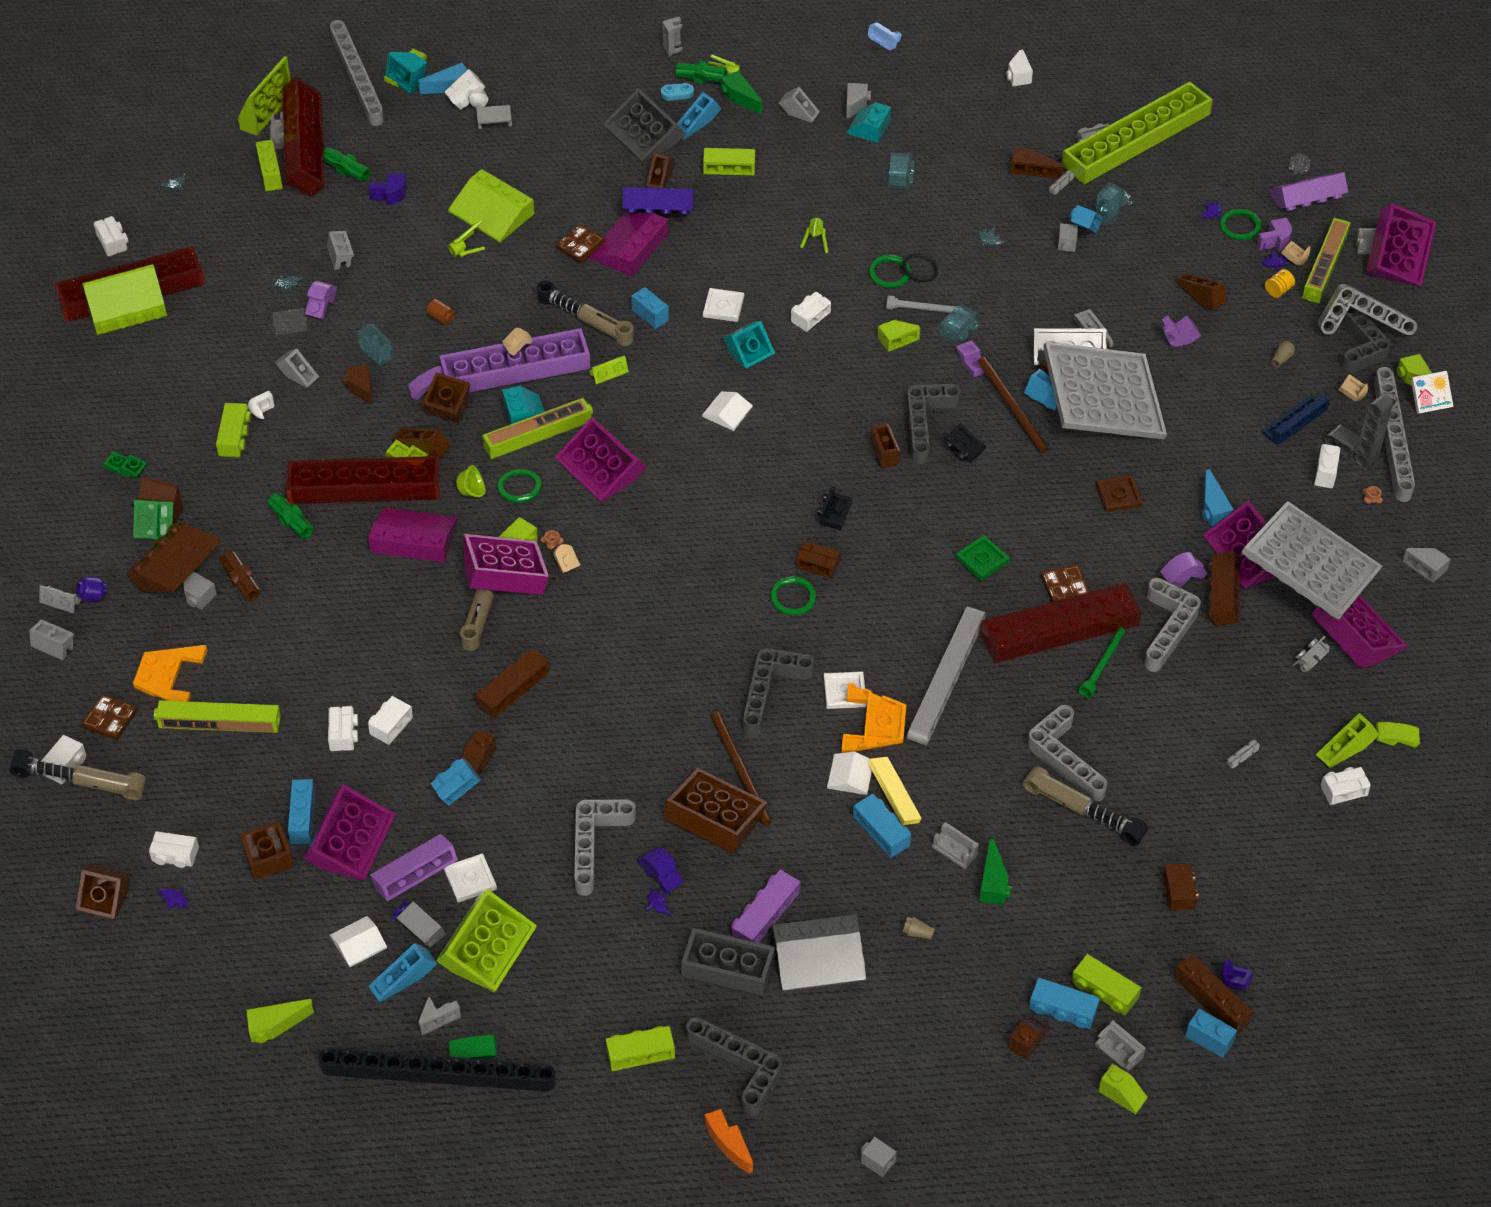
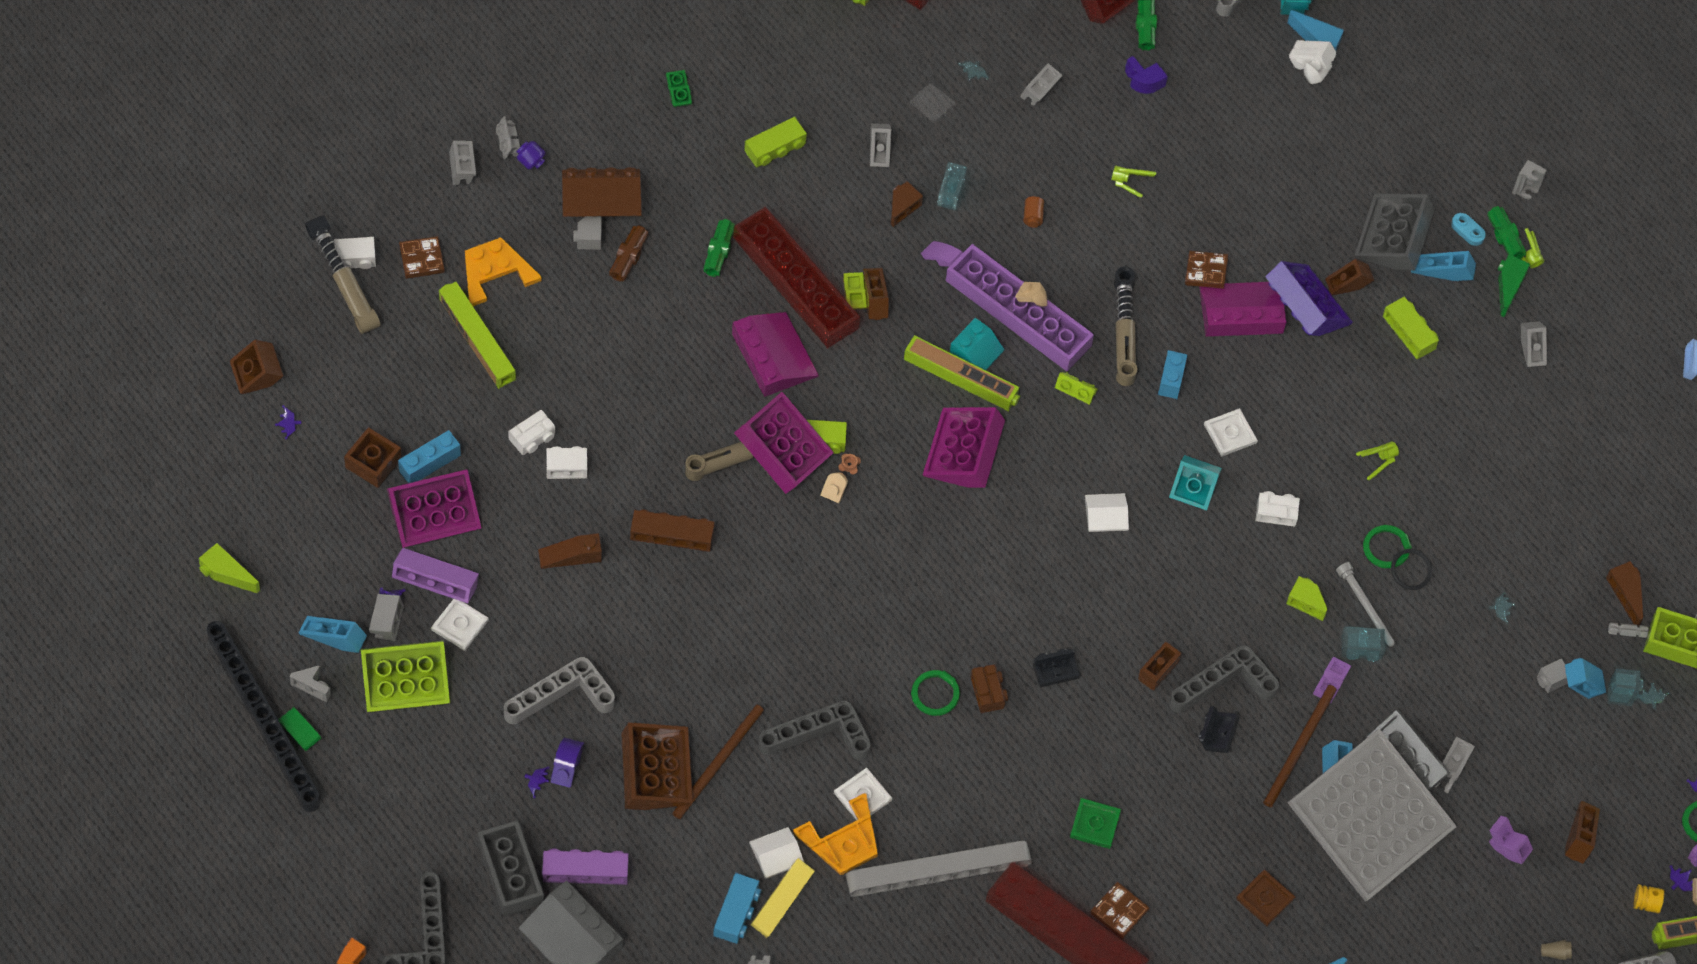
camera: 50 degrees right, 10 degrees up
green slope [133,500,173,540] -> none
reddish brown slope [138,477,184,525] -> none
white brick [149,831,199,868] -> none
white plate [247,391,274,419] -> none
medium lavender brick [305,281,338,319] -> none
white slope [330,916,387,967] -> none
reddish brown slope [422,372,470,424] -> none
dark azure brick [431,758,481,806] -> none
lime slope [448,169,534,242] -> none
lime helmet [456,465,486,497] -> none
light grey hinge [476,105,512,129] -> none
green piece [497,469,542,504] -> none
lime brick [606,1026,675,1071] -> none
light grey slope [846,83,871,118] -> none
teal slope [847,102,891,143] -> none
clear light blue brick [888,152,915,189] -> none

